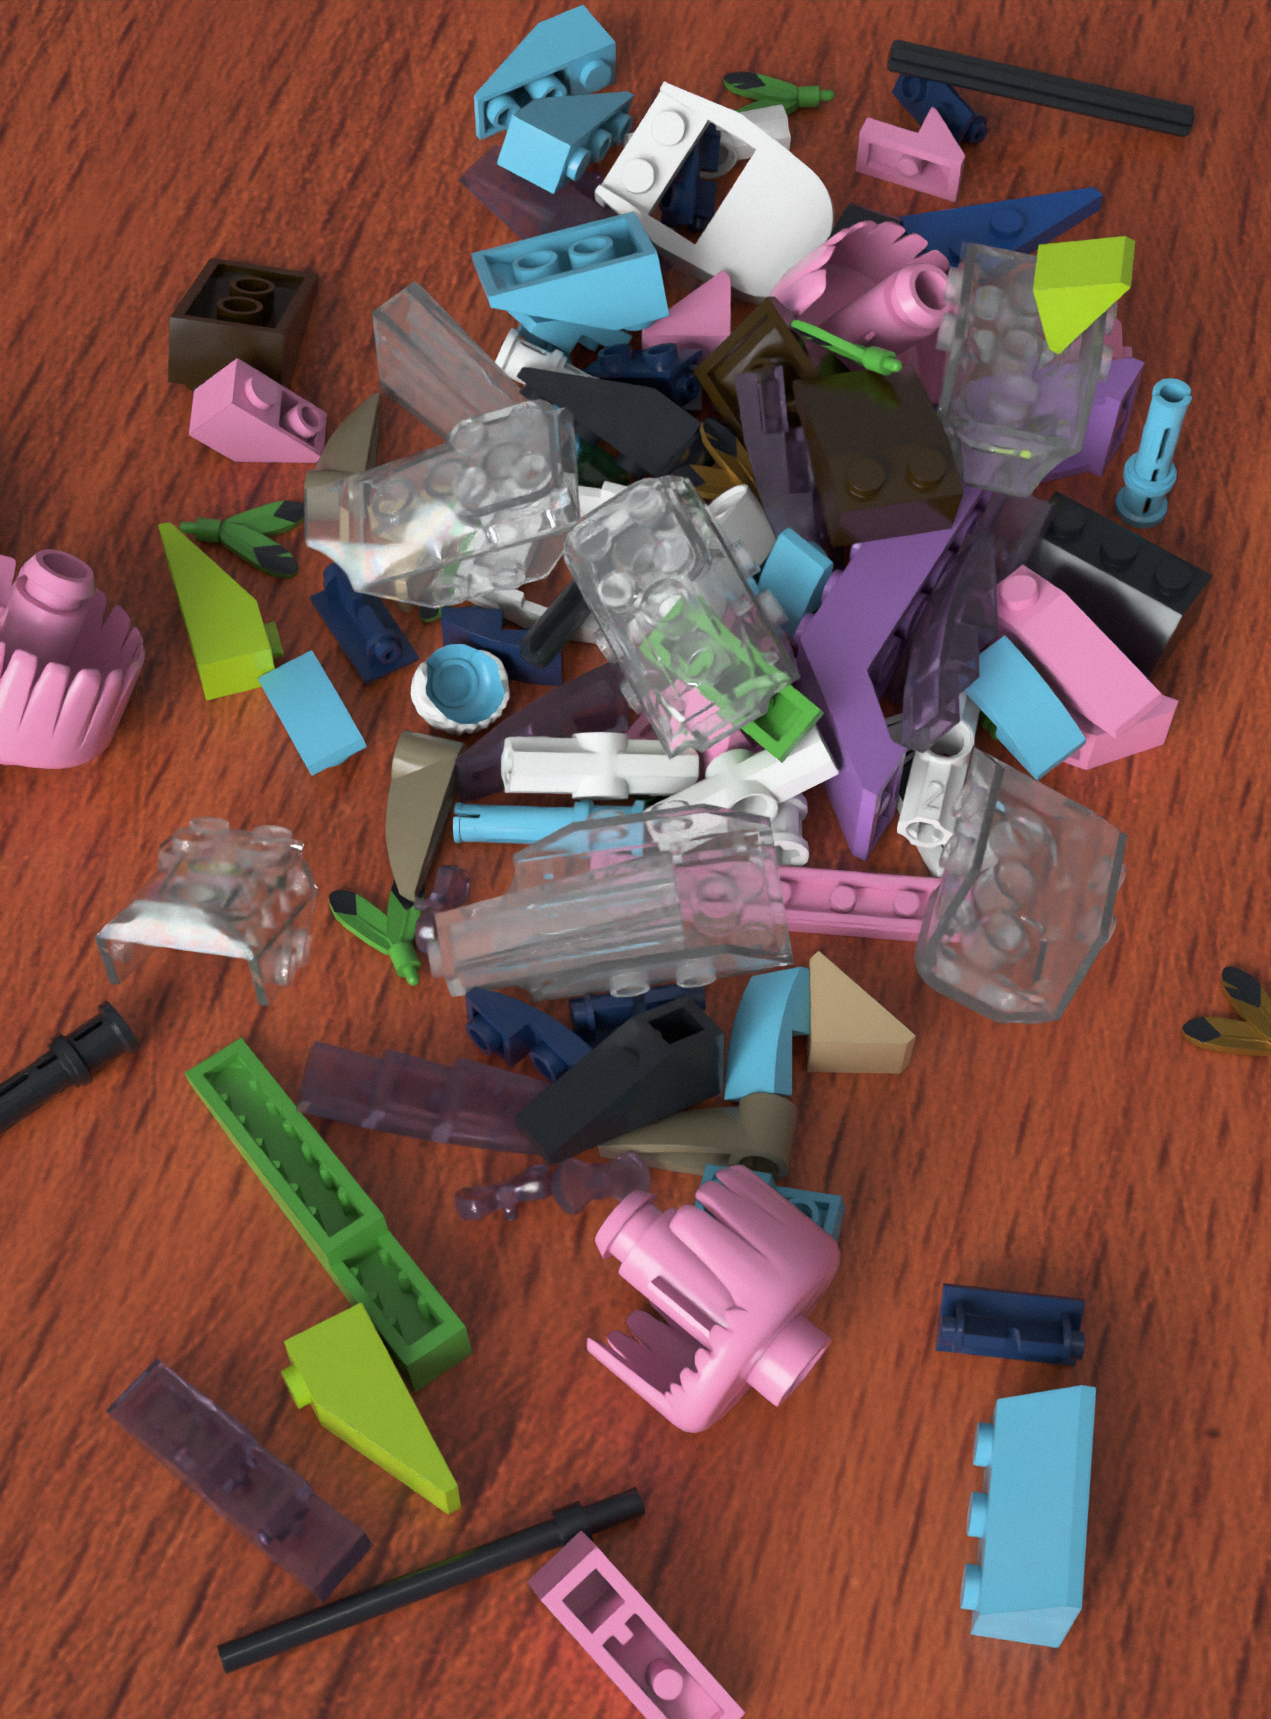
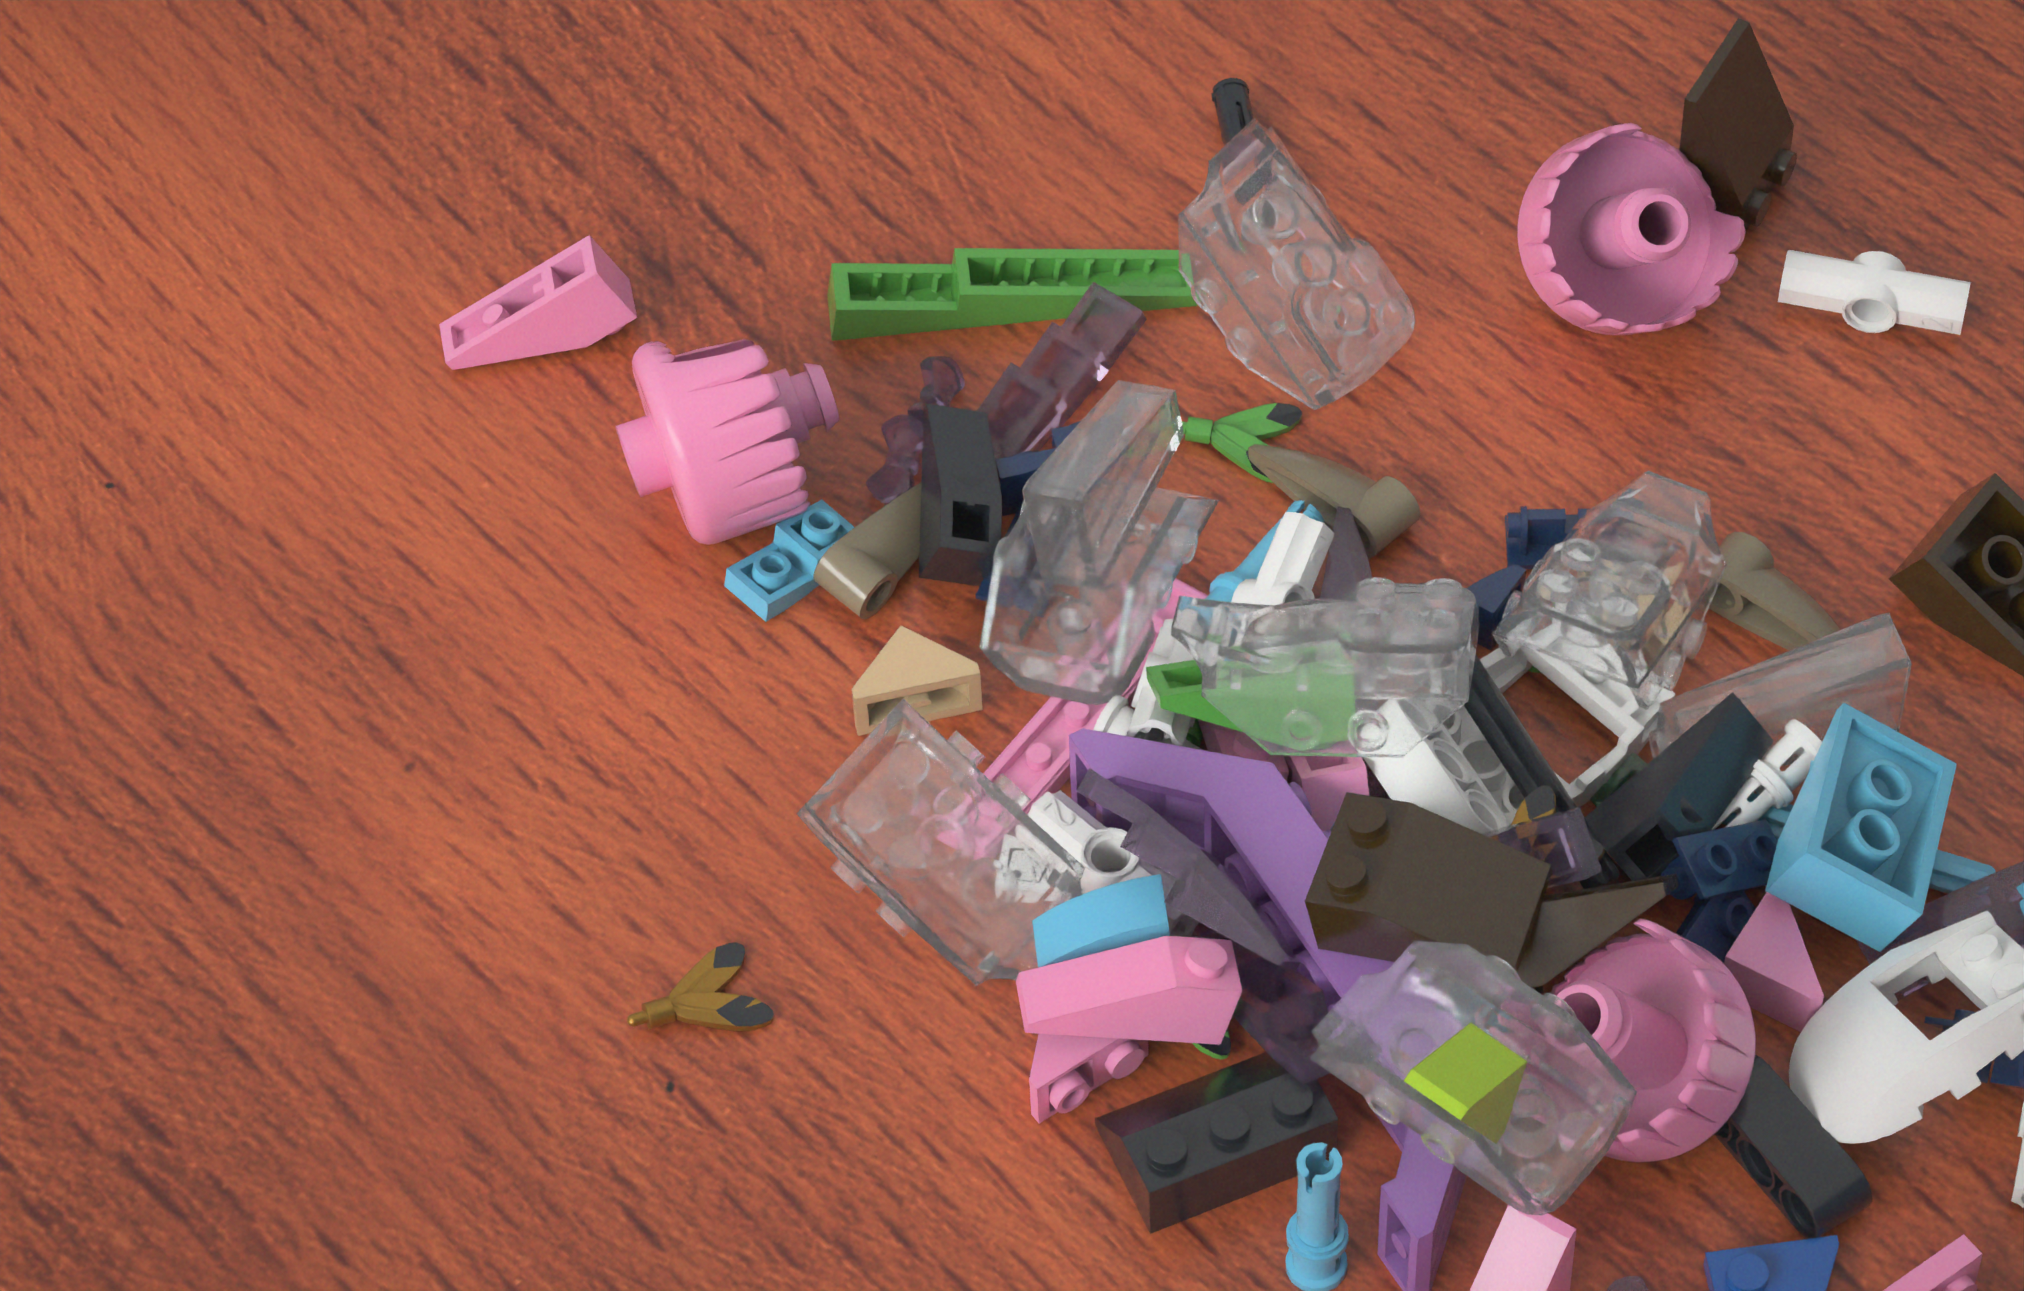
camera: 125 degrees right, 5 degrees down
slope [106,1358,373,1602] -> none
lime slope [158,522,284,701] -> none
bright green piece [179,500,306,578] -> none
bright pink slope [189,358,327,463] -> none
black bar [217,1487,645,1674] -> none
medium azure slope [258,650,367,776] -> none
lime slope [280,1302,461,1515] -> none
medium azure hair [411,644,510,737] -> none
piece [414,865,471,955] -> none
medium azure slope [724,967,810,1103] -> none
bright green piece [790,320,903,375] -> none
dark blue hinge [935,1283,1085,1366] -> none
medium azure slope [960,1385,1096,1648] -> none

